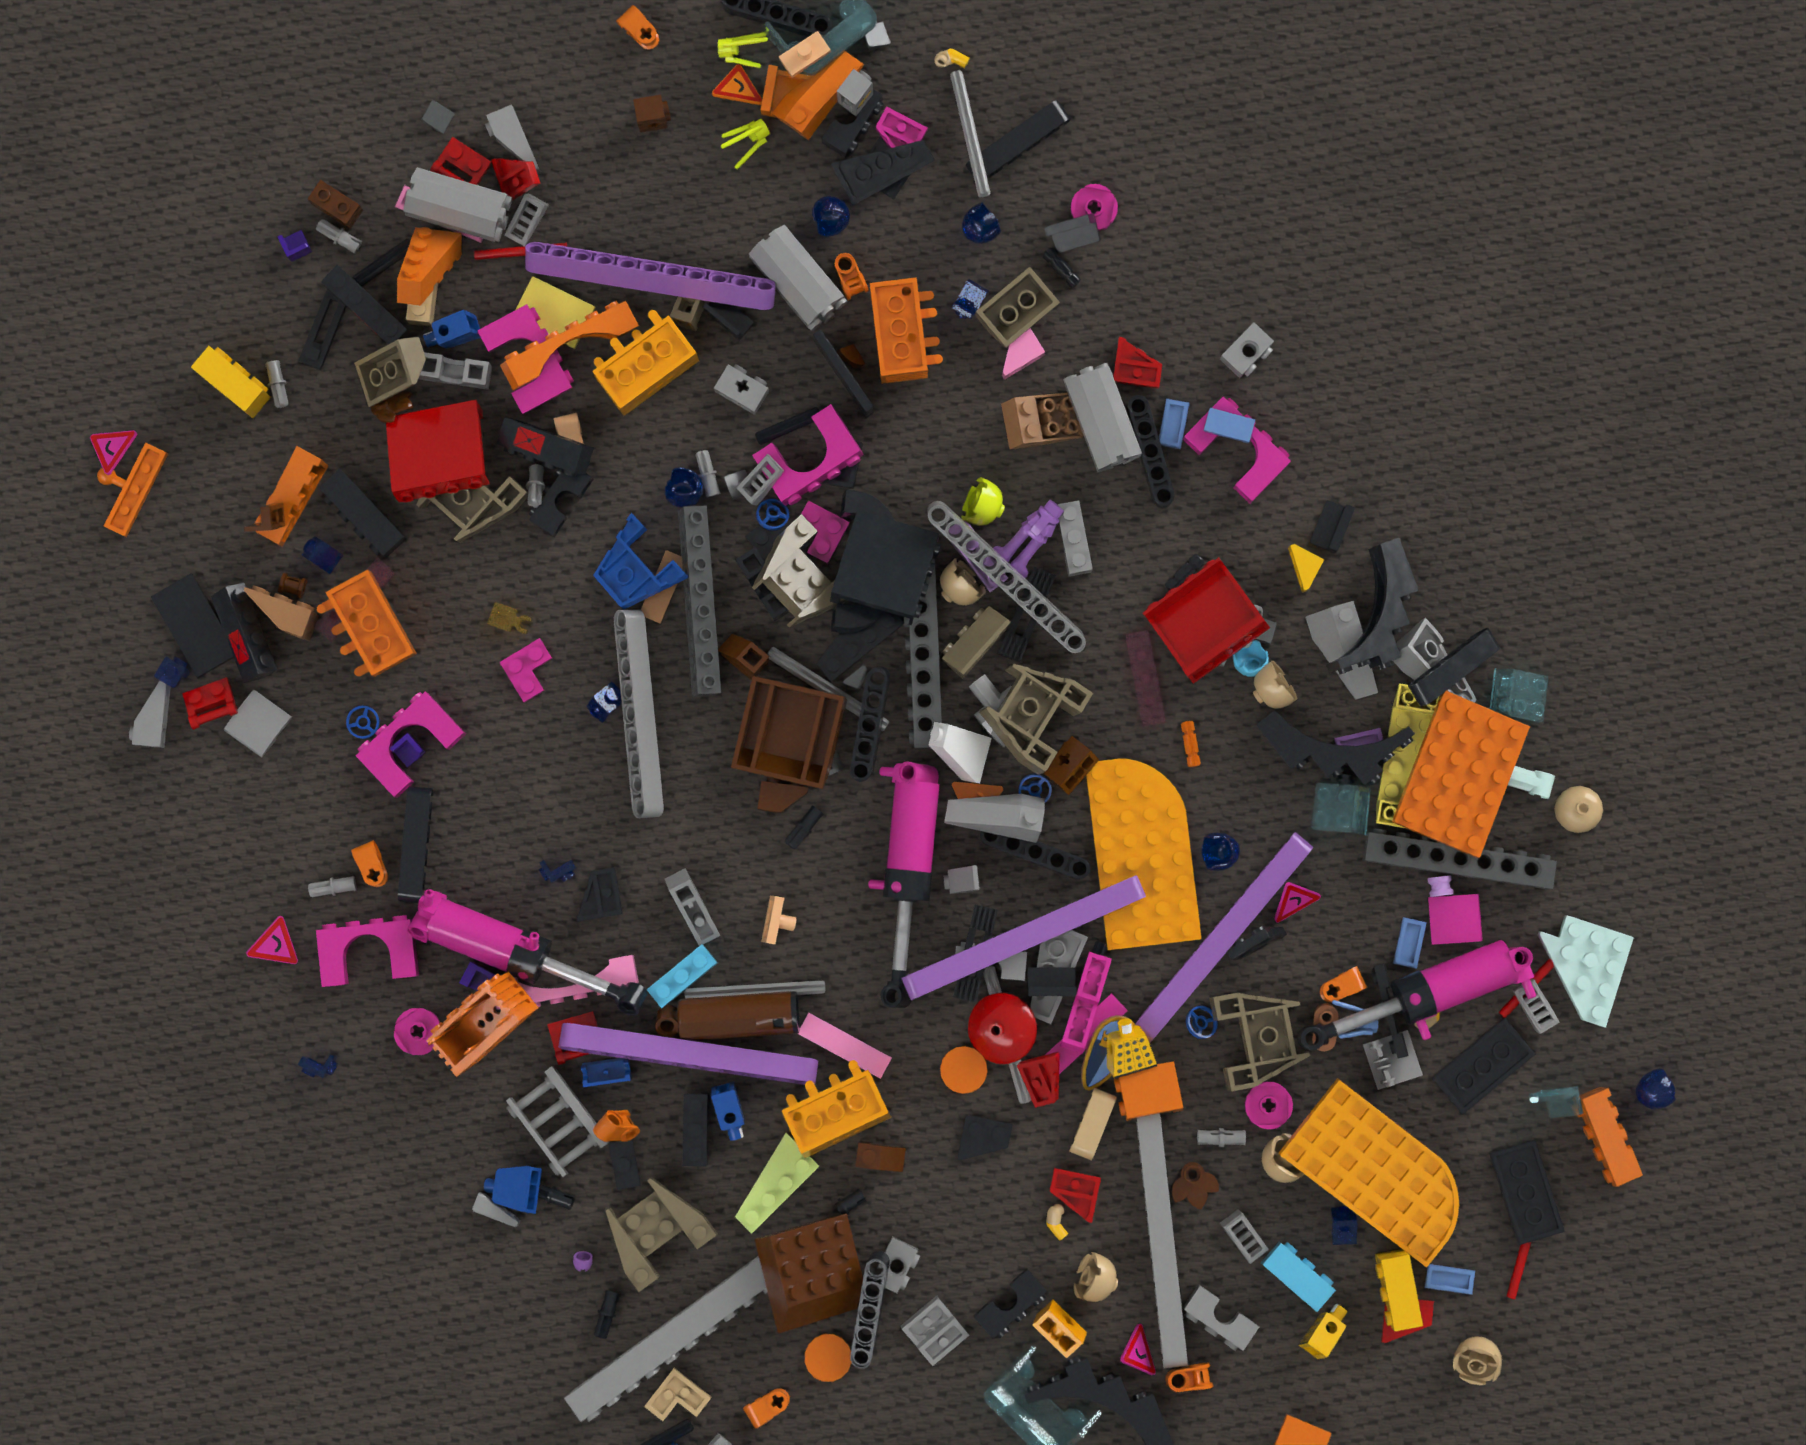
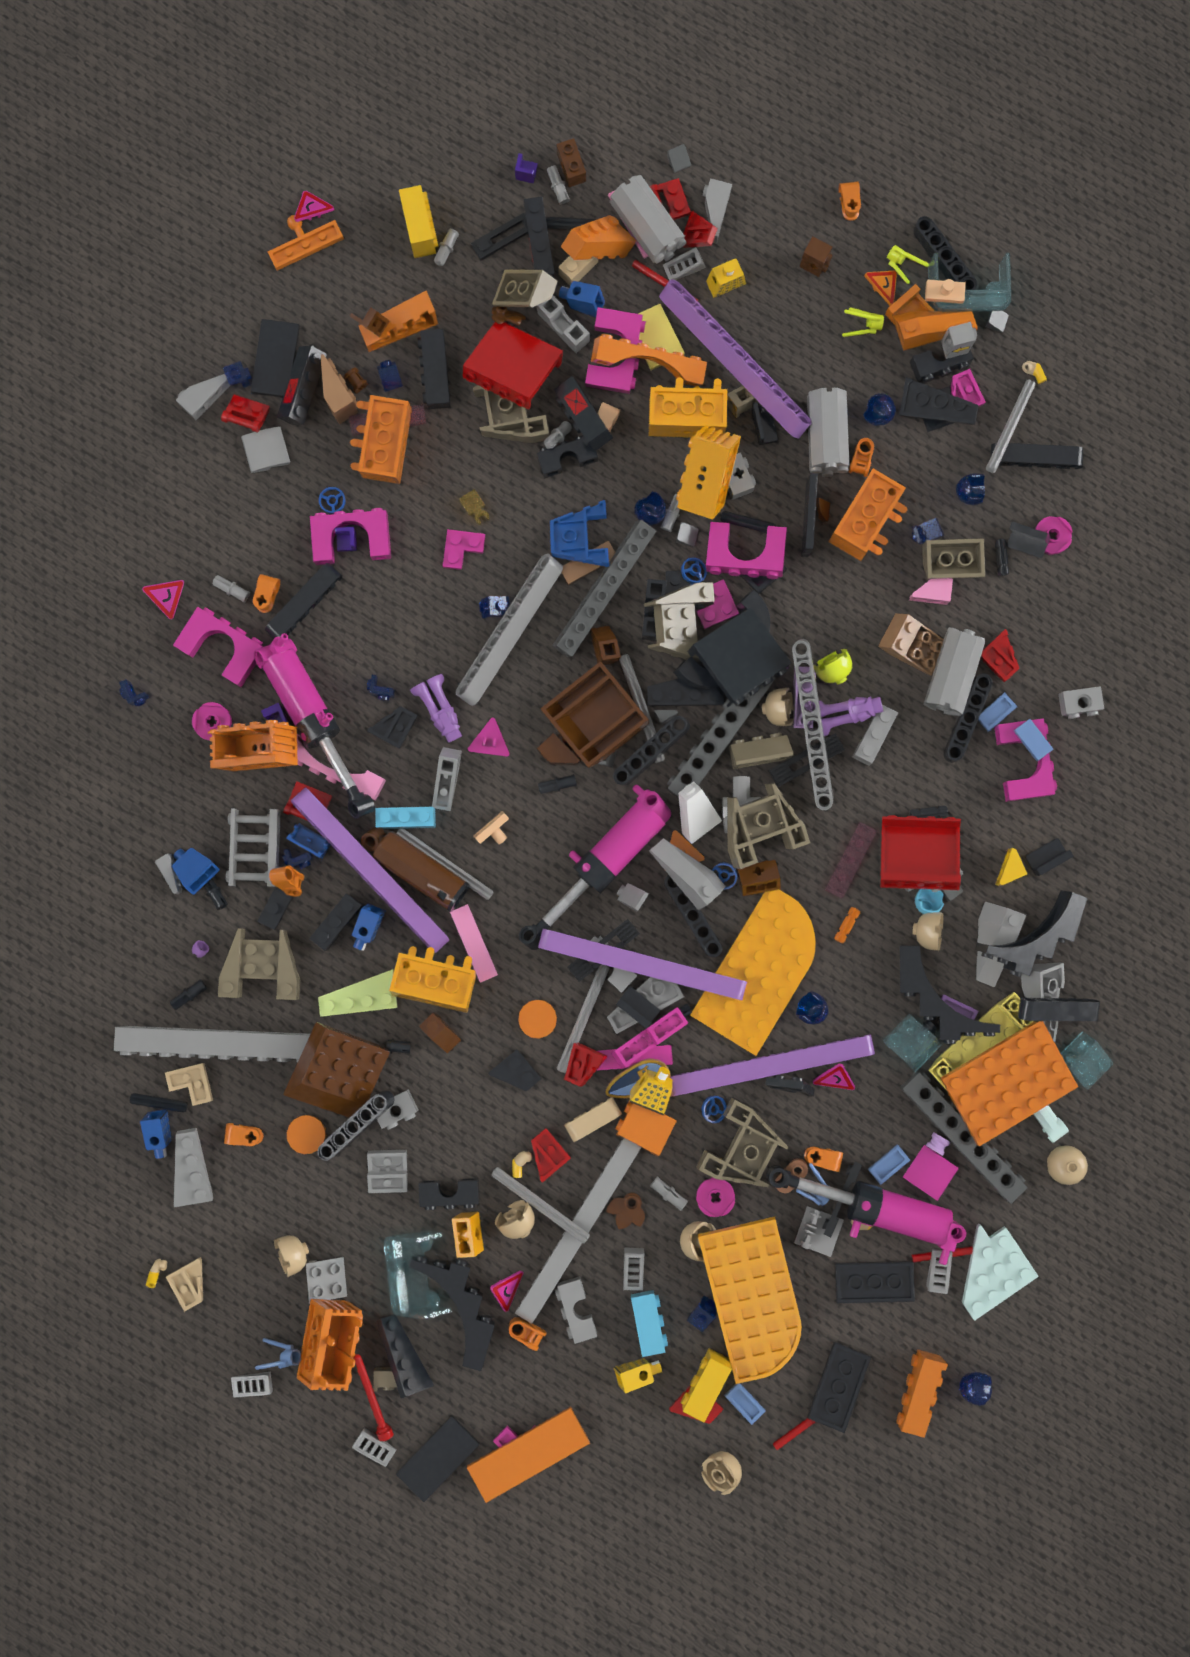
camera: 35 degrees right, 0 degrees up
light grey slope [737,454,784,505] -> none
red dish [968,993,1037,1064] -> none
clear light blue panel [1529,1086,1583,1118] -> none
none -> clear blue bracket [282,849,314,869]
none -> medium lavender piece [410,674,462,743]
none -> dark pink piece [468,718,509,756]
none -> light grey axle [492,1167,590,1243]
none -> light orange piece [676,425,741,520]
none -> yellow torso [706,259,746,298]

